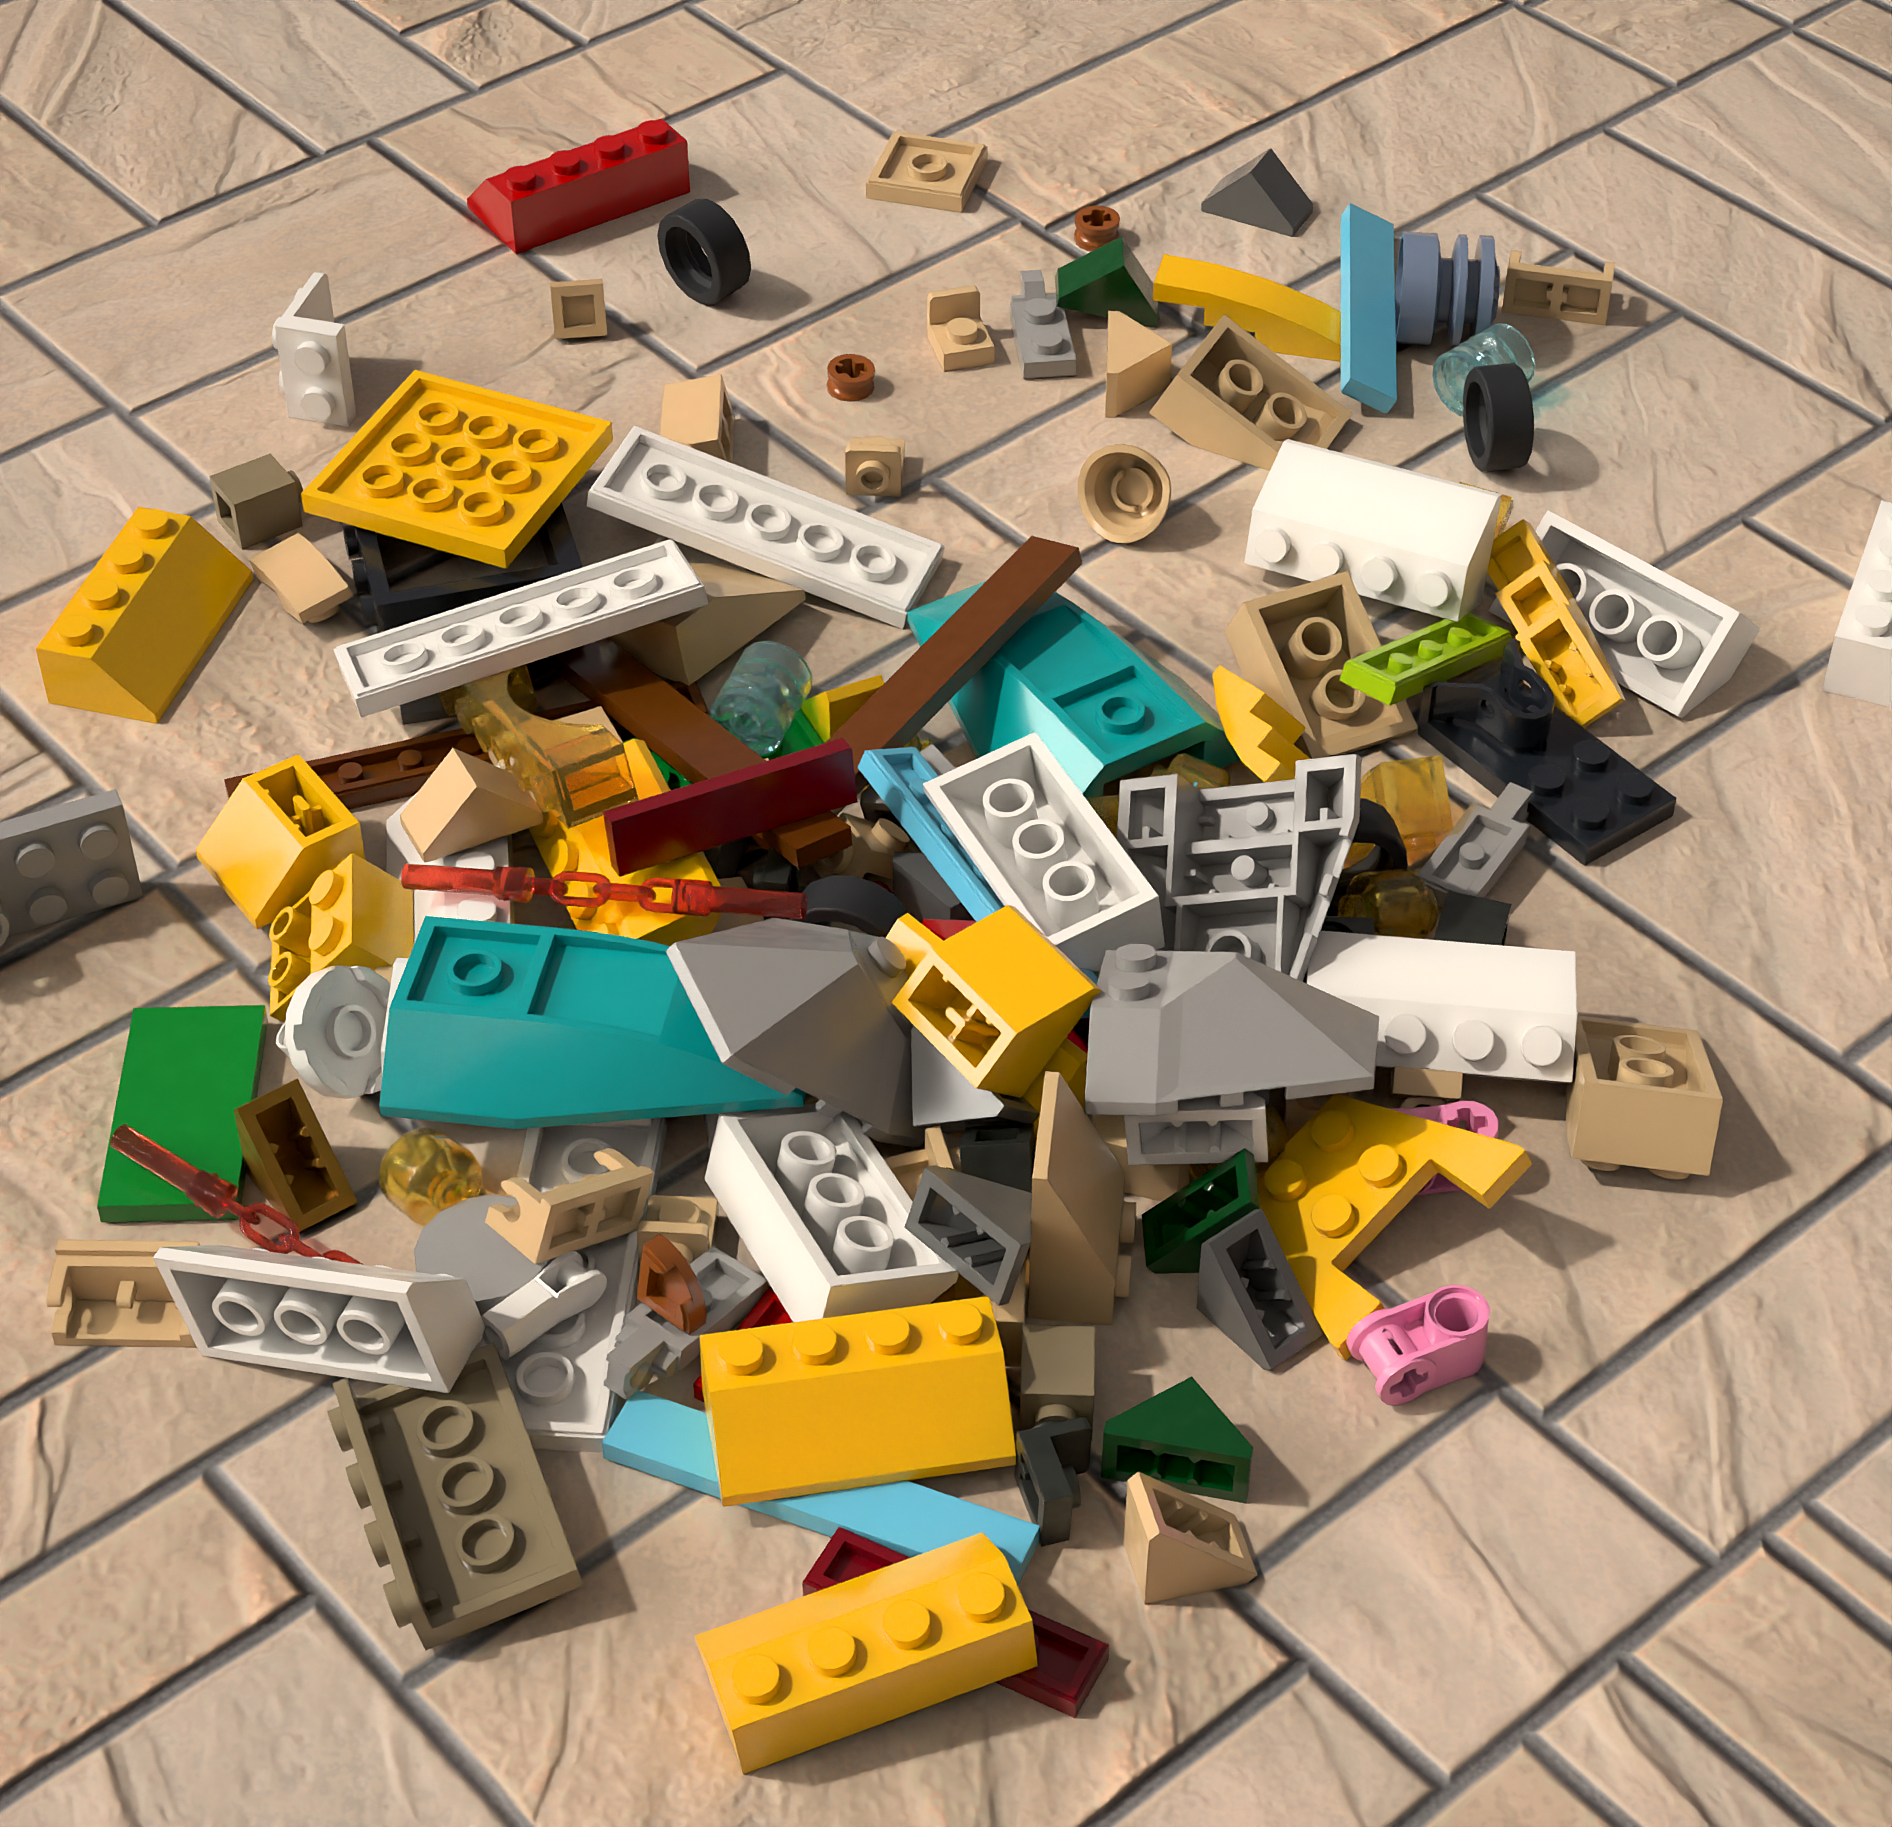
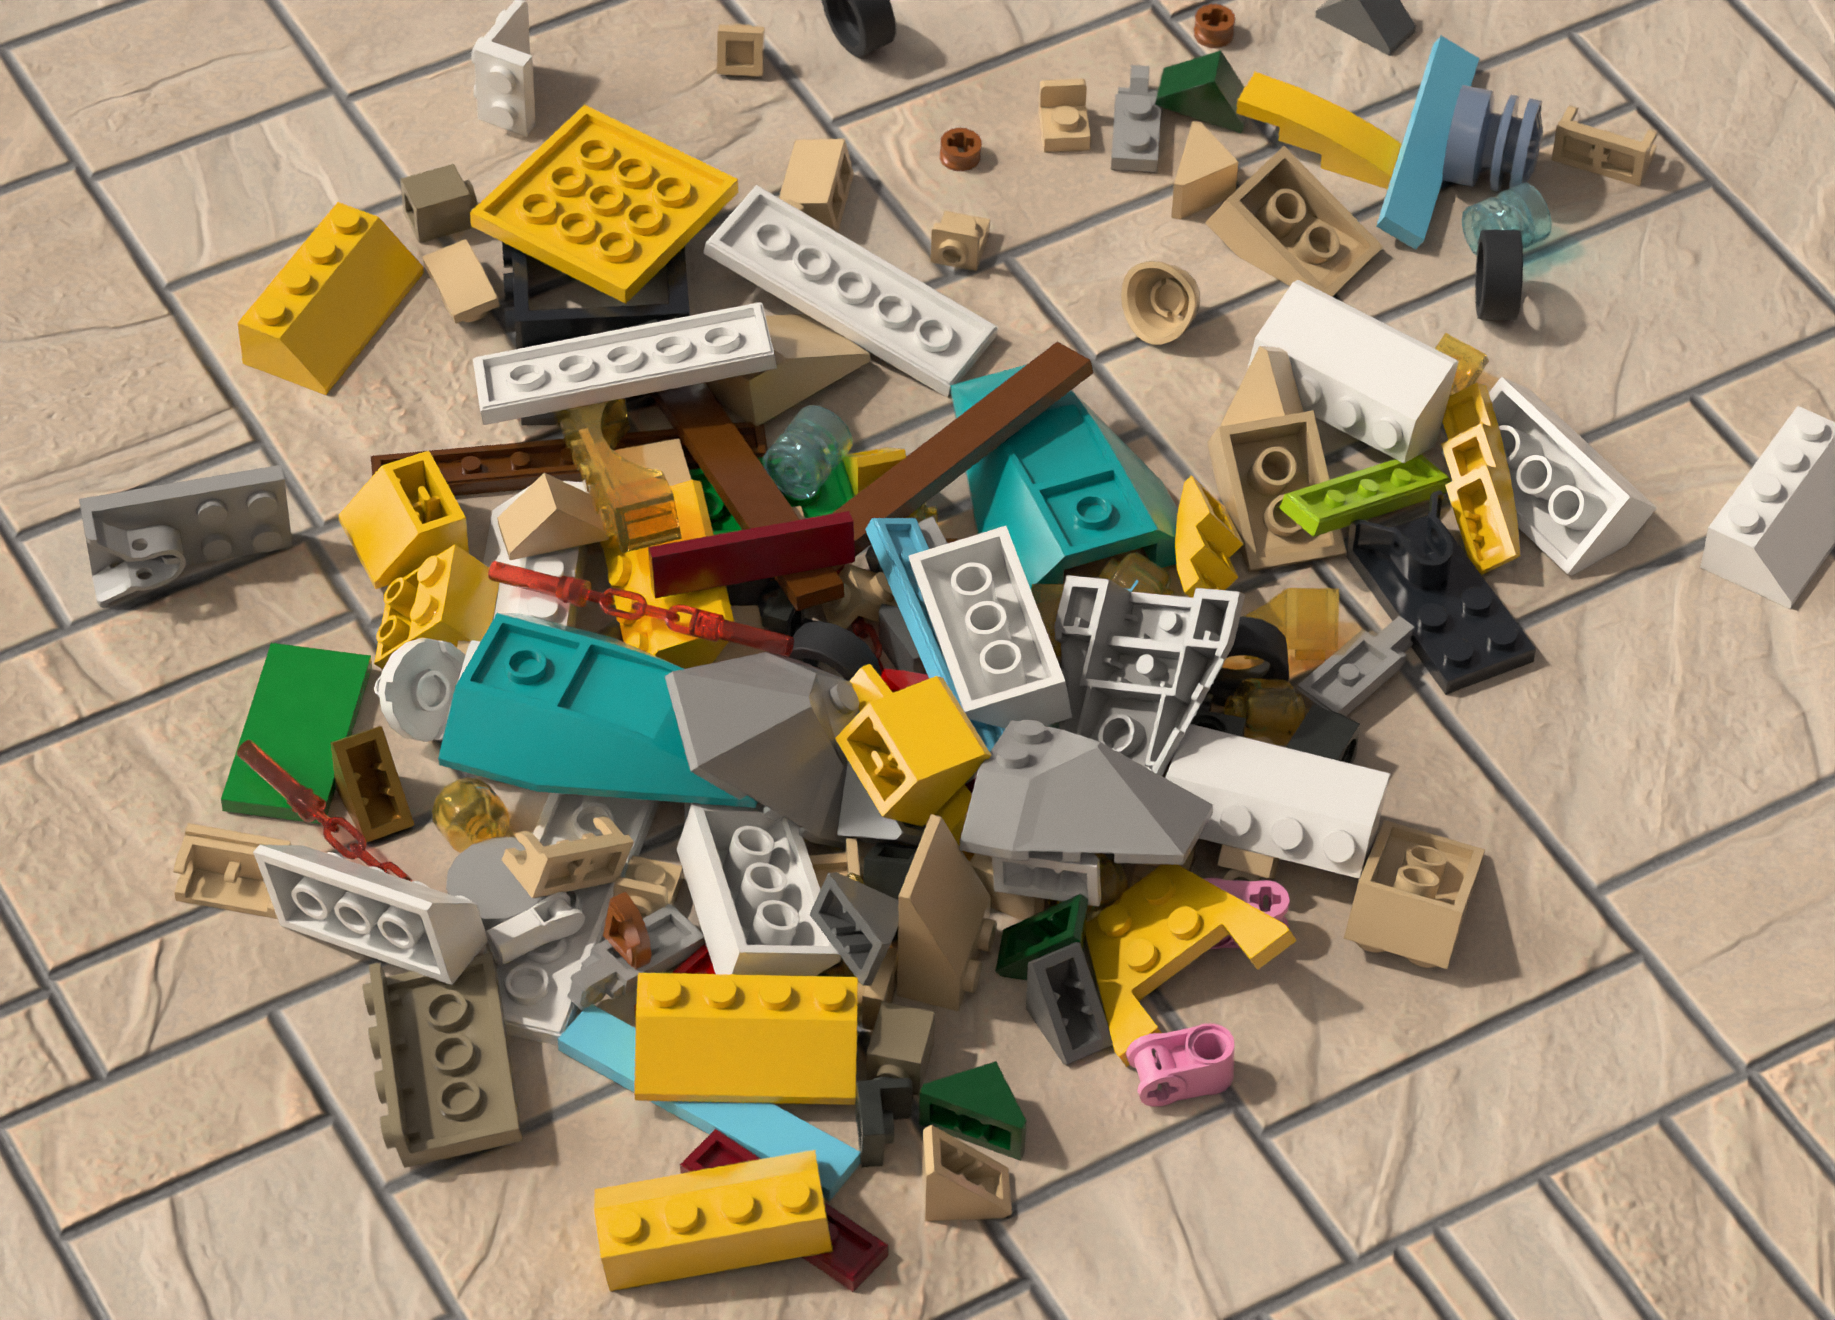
camera: 10 degrees right, 5 degrees up
none -> tan slope [1220,346,1304,426]

